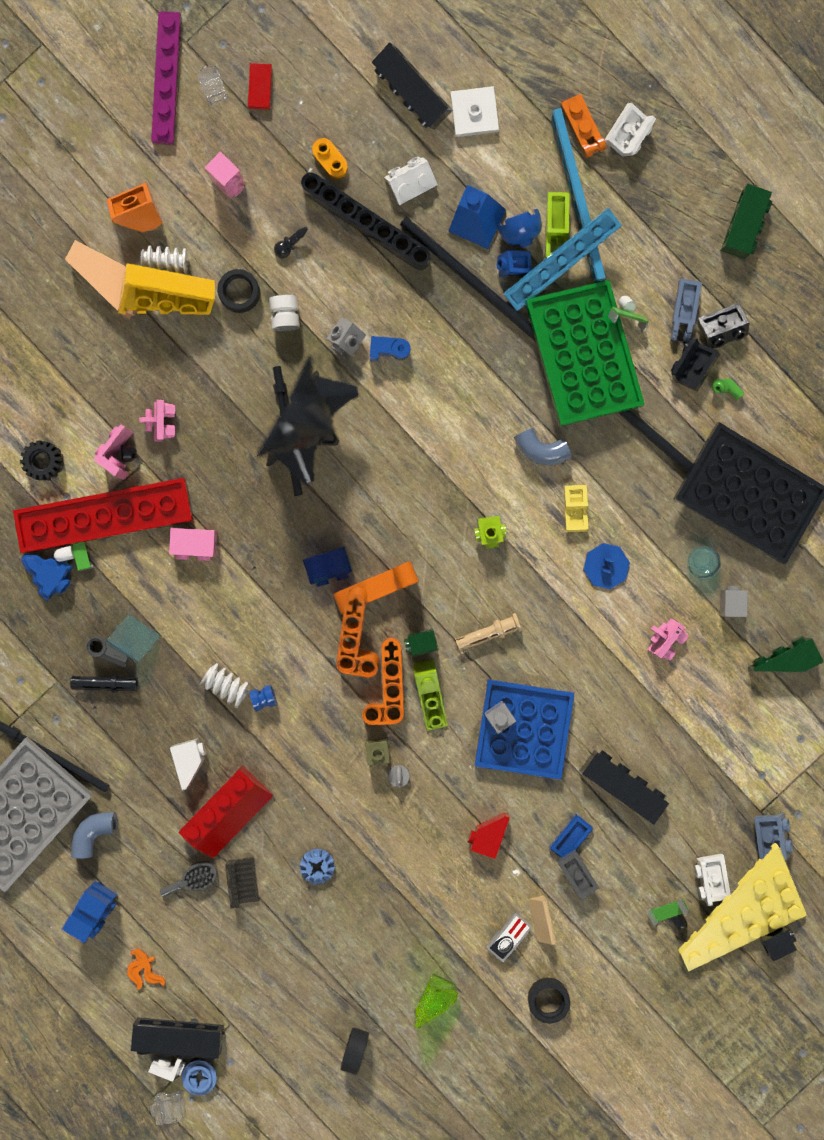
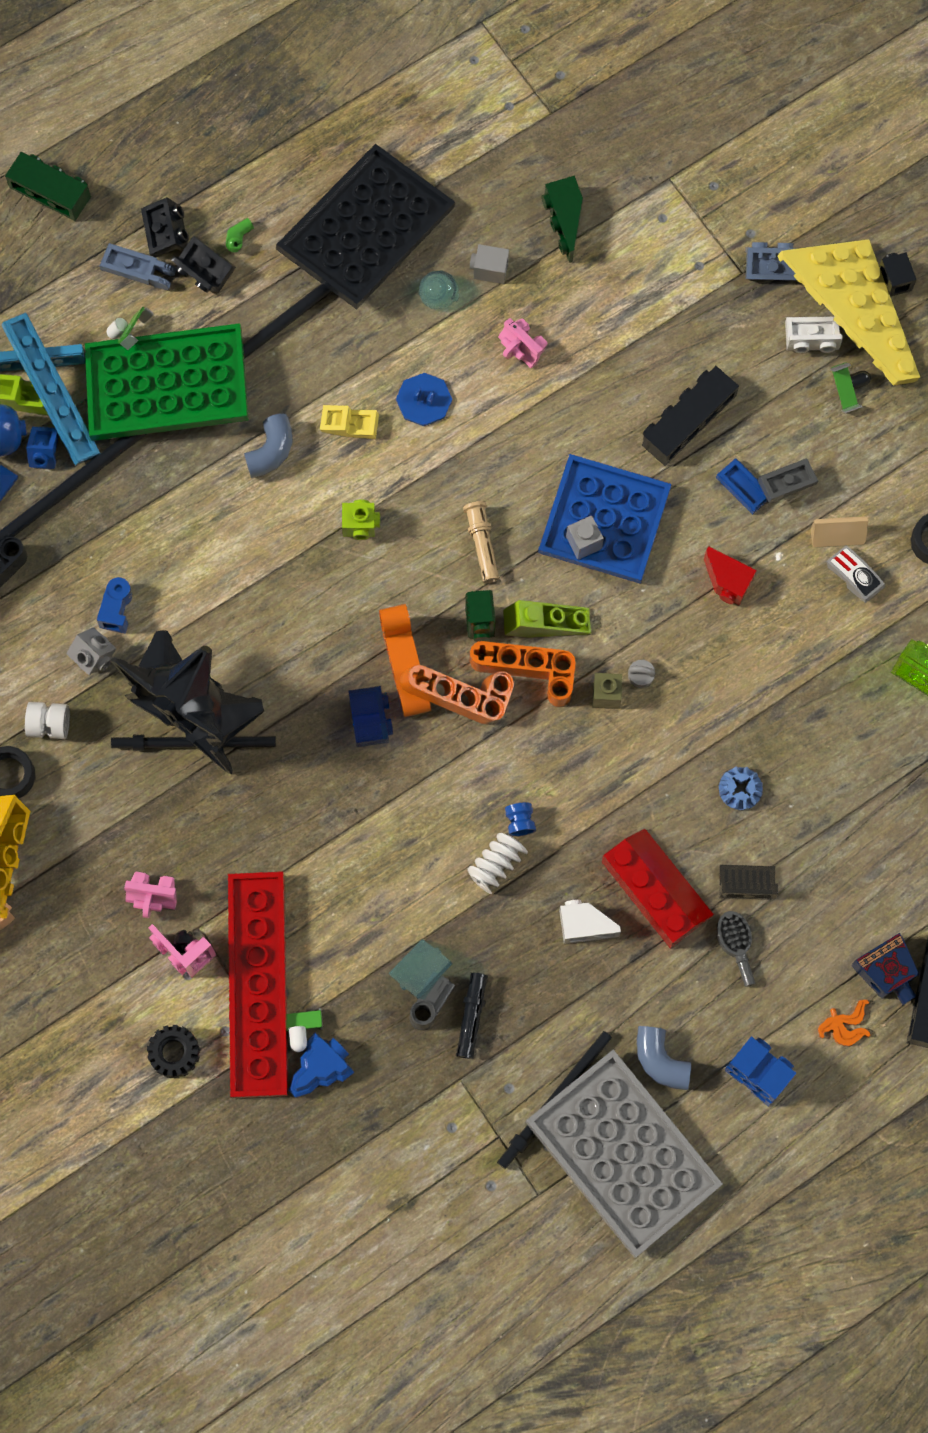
camera: 80 degrees left, 15 degrees down
bright pink brick [169,528,218,561] -> none
none -> torso [851,933,919,1005]

